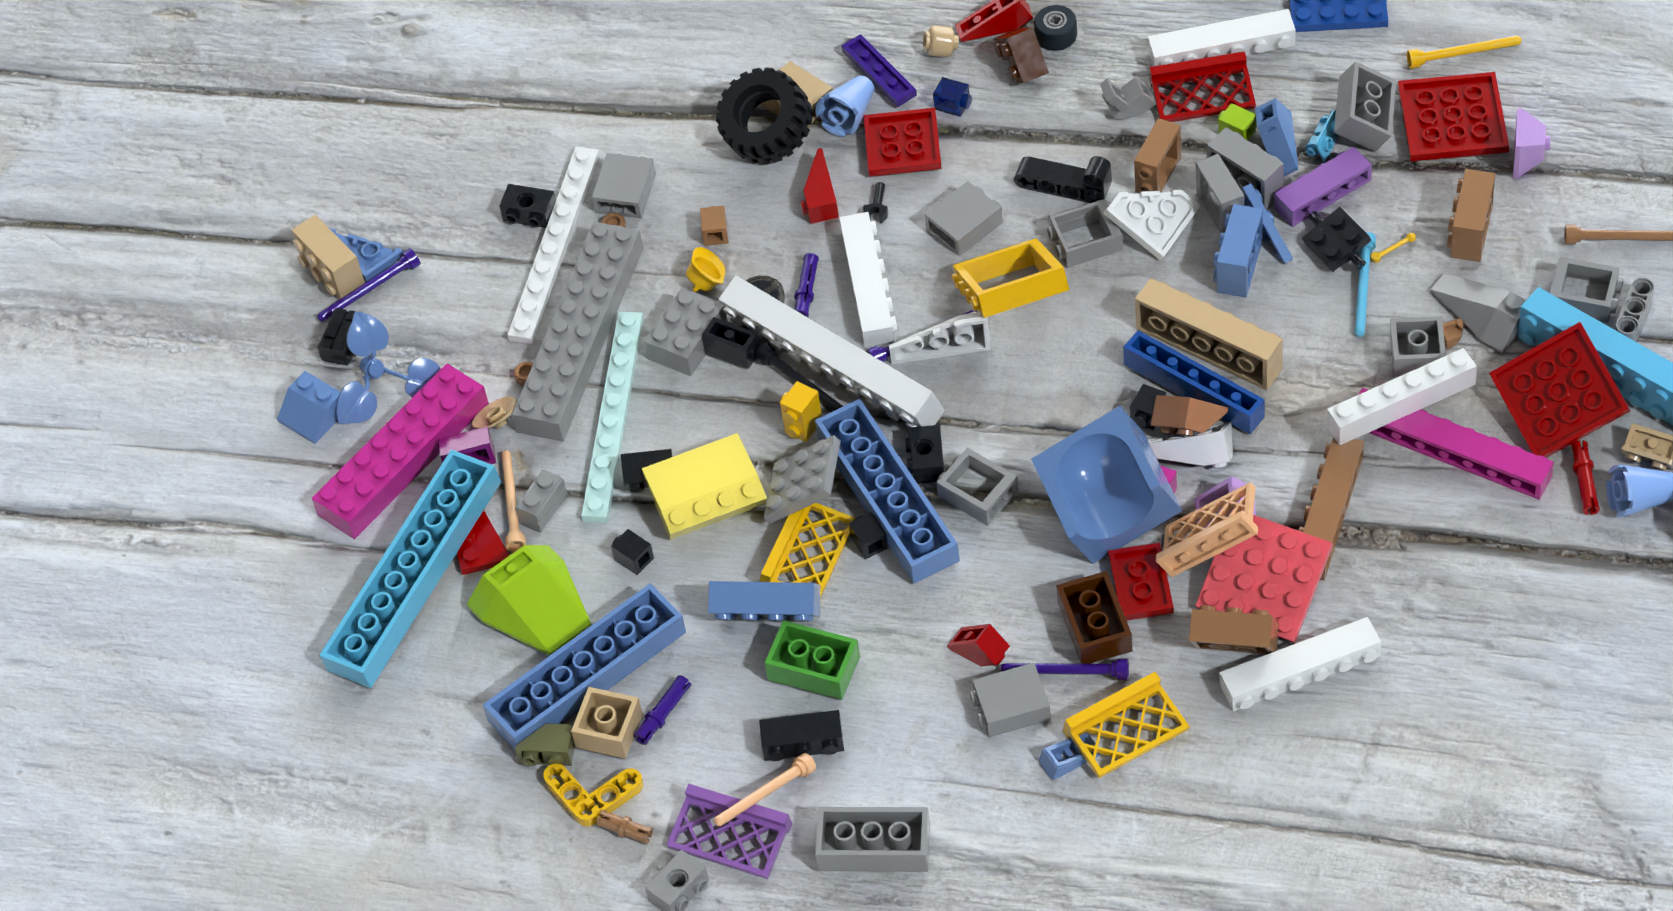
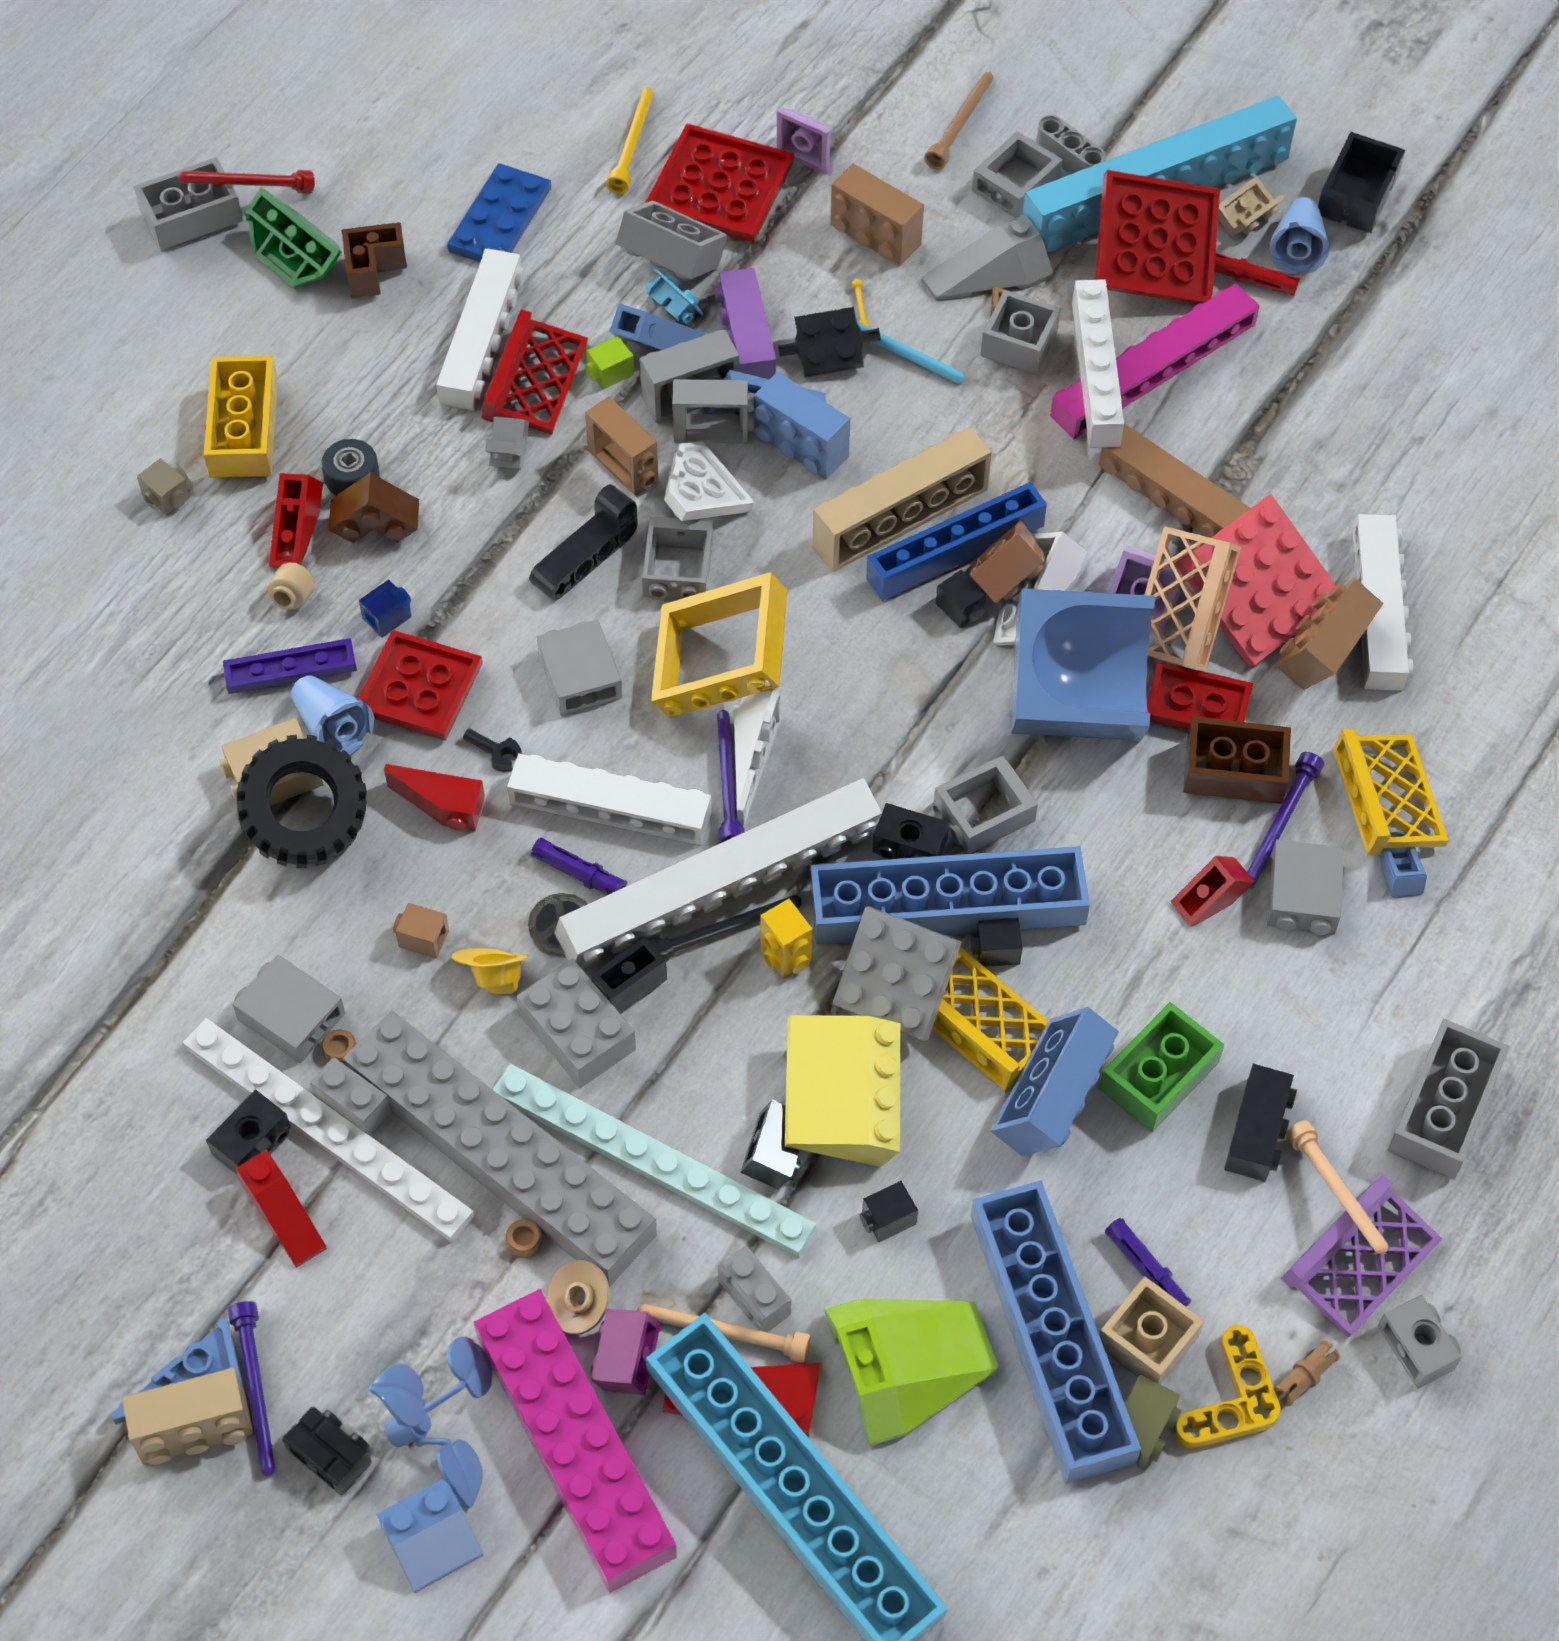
camera: 75 degrees left, 5 degrees up
none -> red slope [236,1150,327,1268]
none -> light grey brick [310,1057,391,1136]

